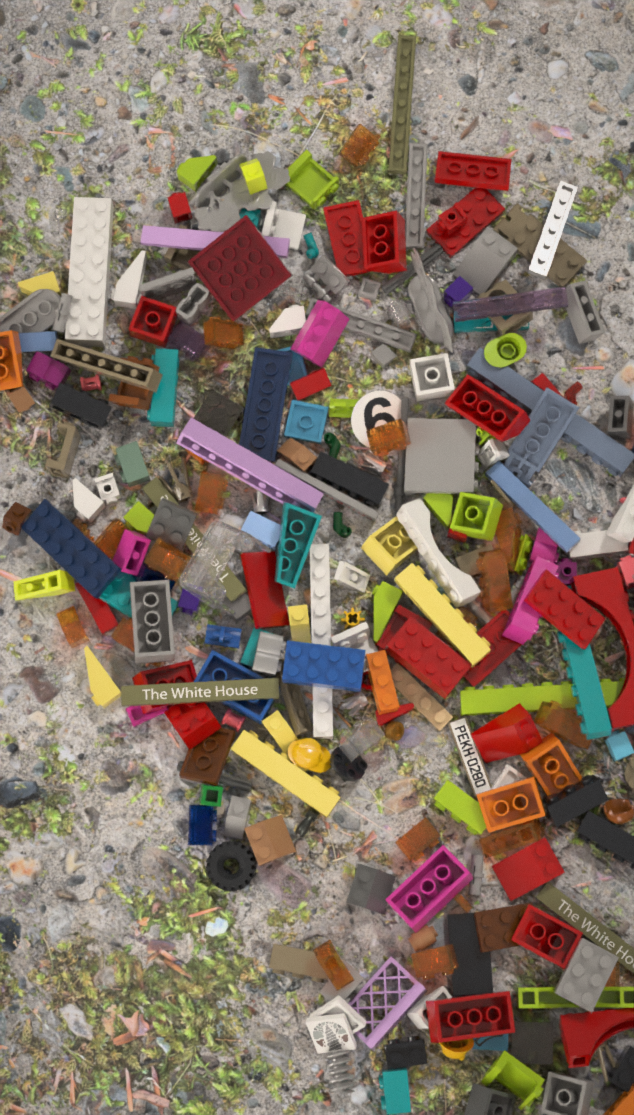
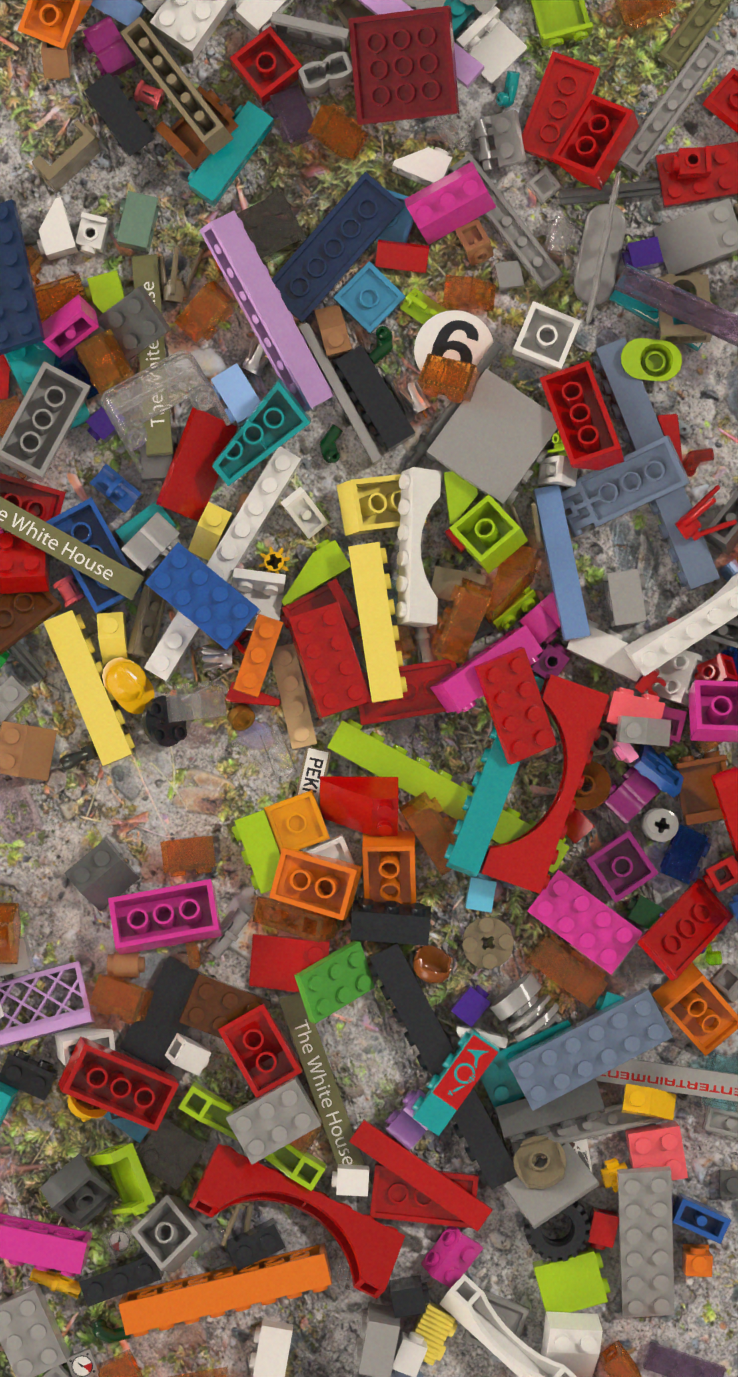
camera: 25 degrees right, 10 degrees up
none -> white brick [165,1033,211,1076]
none -> light orange tile [264,790,330,854]
none -> bright green plate [294,940,375,1024]
none -> clear orange slope [442,275,496,311]
none -> medium nougat bracket [455,219,494,266]
none -> light grey brick [602,569,650,628]
none -> red plant [674,485,737,541]

